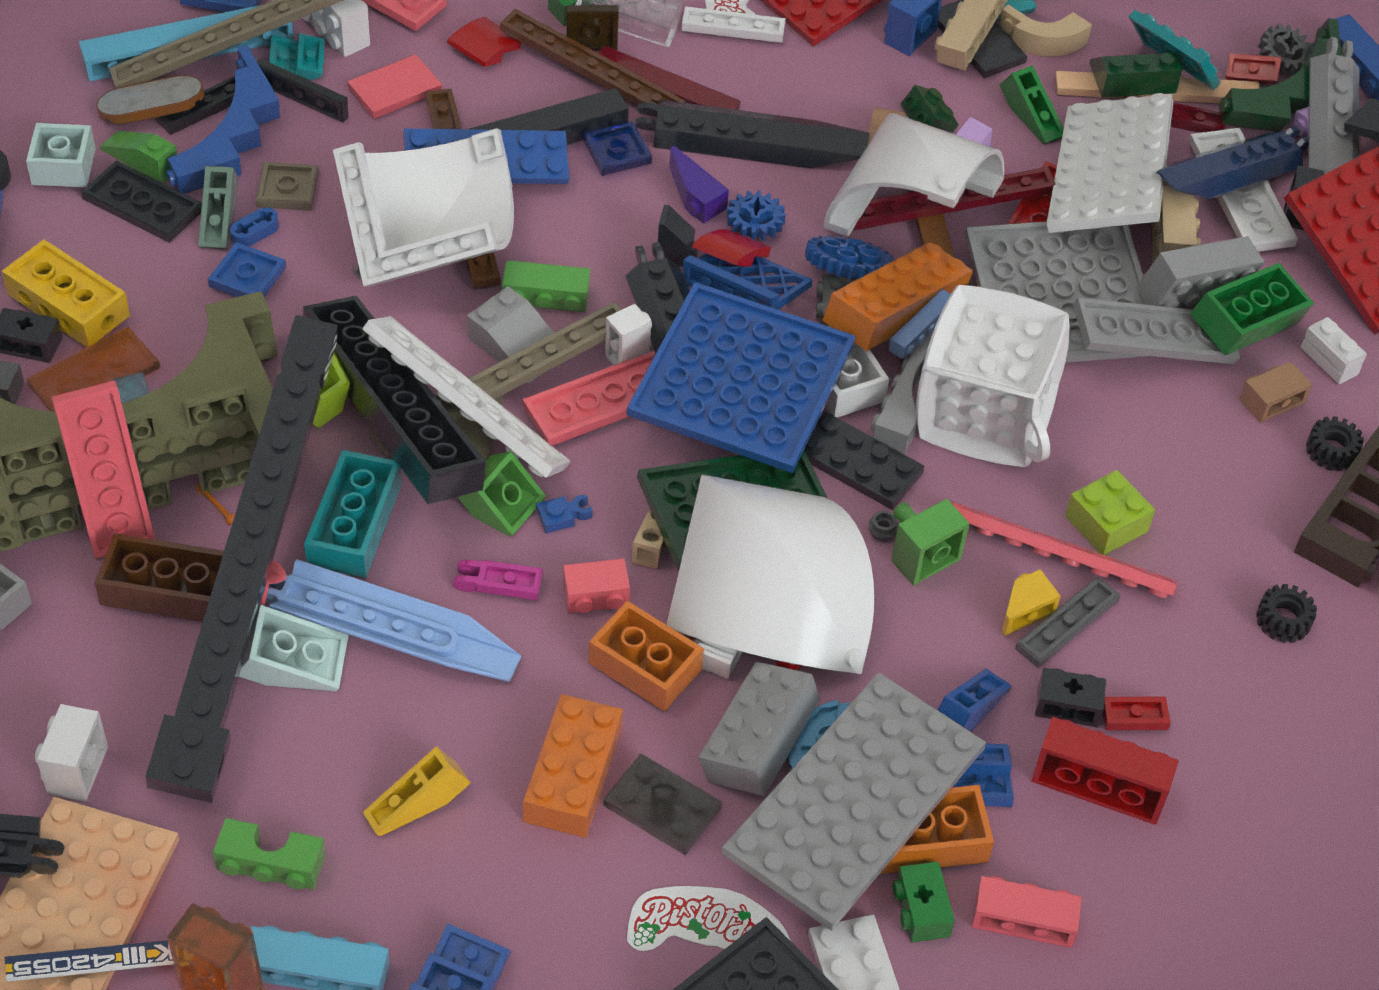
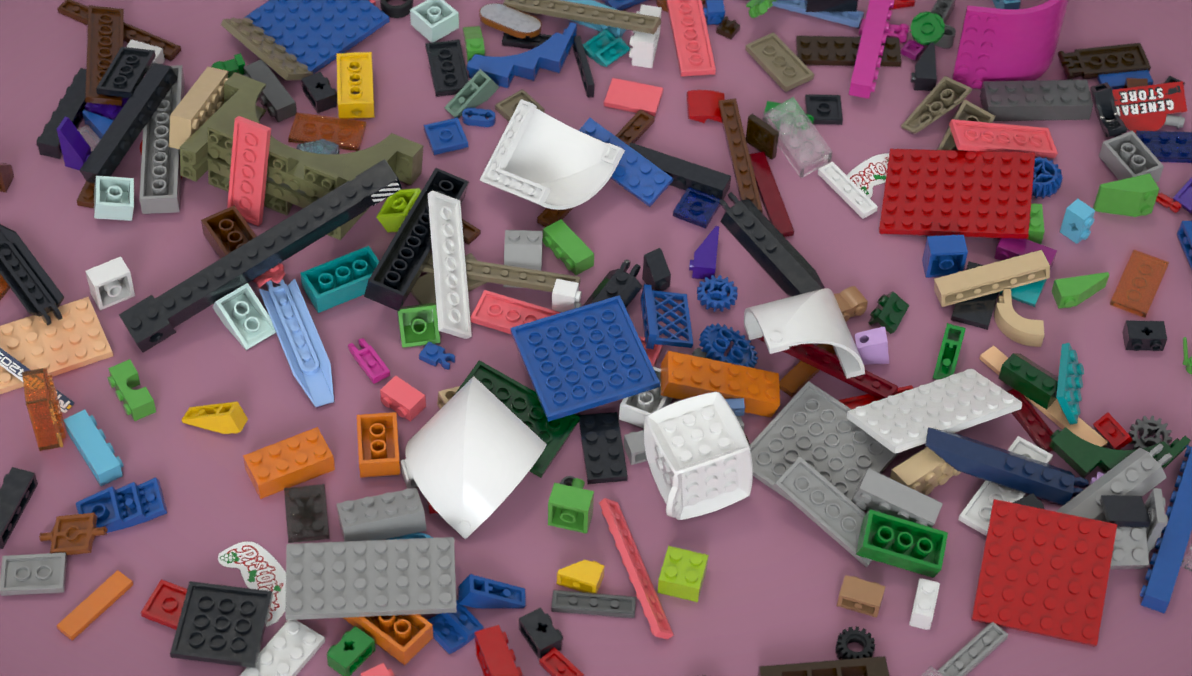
camera: 50 degrees right, 0 degrees up
red slope [692,229,772,267] -> none

